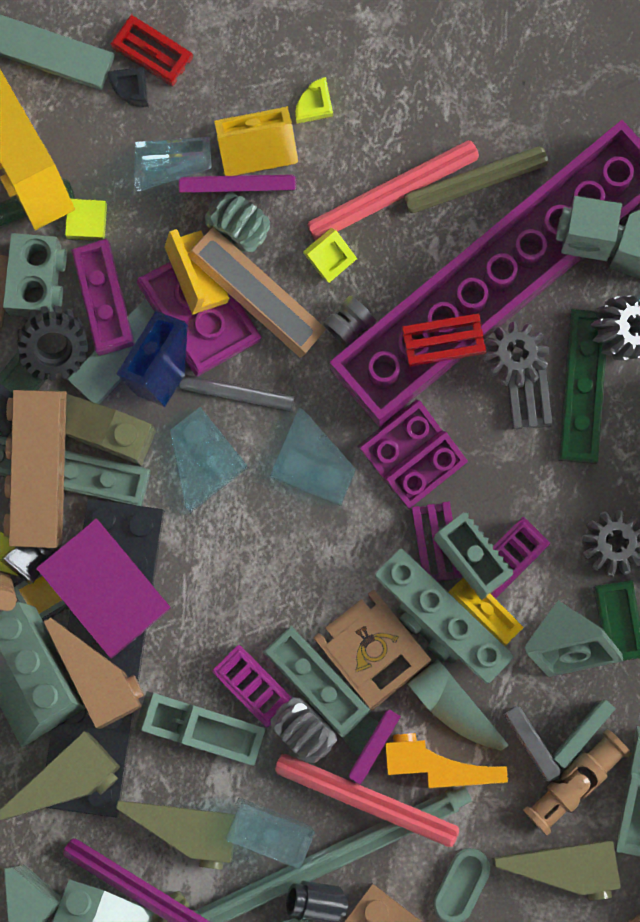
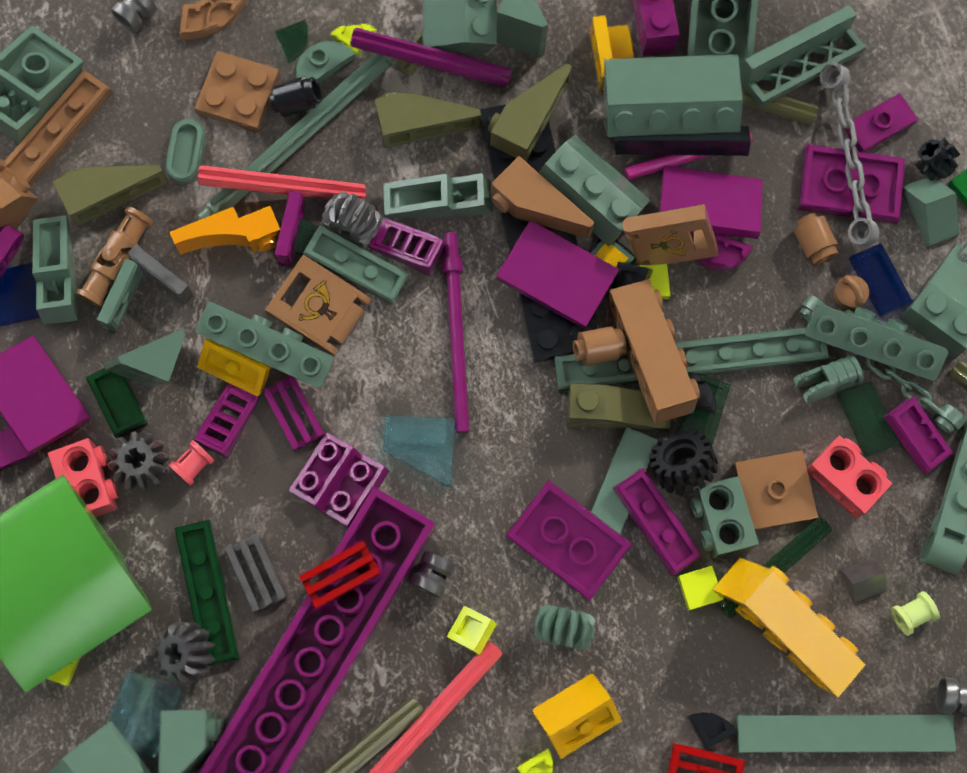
camera: 150 degrees right, 5 degrees down
clear blue slope [116,311,188,407] -> none
clear light blue wing [134,137,212,191] -> none
yellow panel [164,229,229,315] -> none
clear light blue wing [170,407,248,513] -> none
magenta tile [179,174,297,193] -> none
flat silver bar [180,374,294,411] -> none
tile [188,227,326,358] -> none
clear light blue panel [226,797,315,869] -> none
sand green piece [407,659,509,751] -> none
sand green brick [434,513,513,600] -> none
flat silver gear [483,321,550,388] -> none
sand green brick [556,196,622,261] -> none
none -> coral bush [168,440,215,486]
none -> magenta bar [442,232,469,434]
none -> medium nougat brick [573,326,627,366]

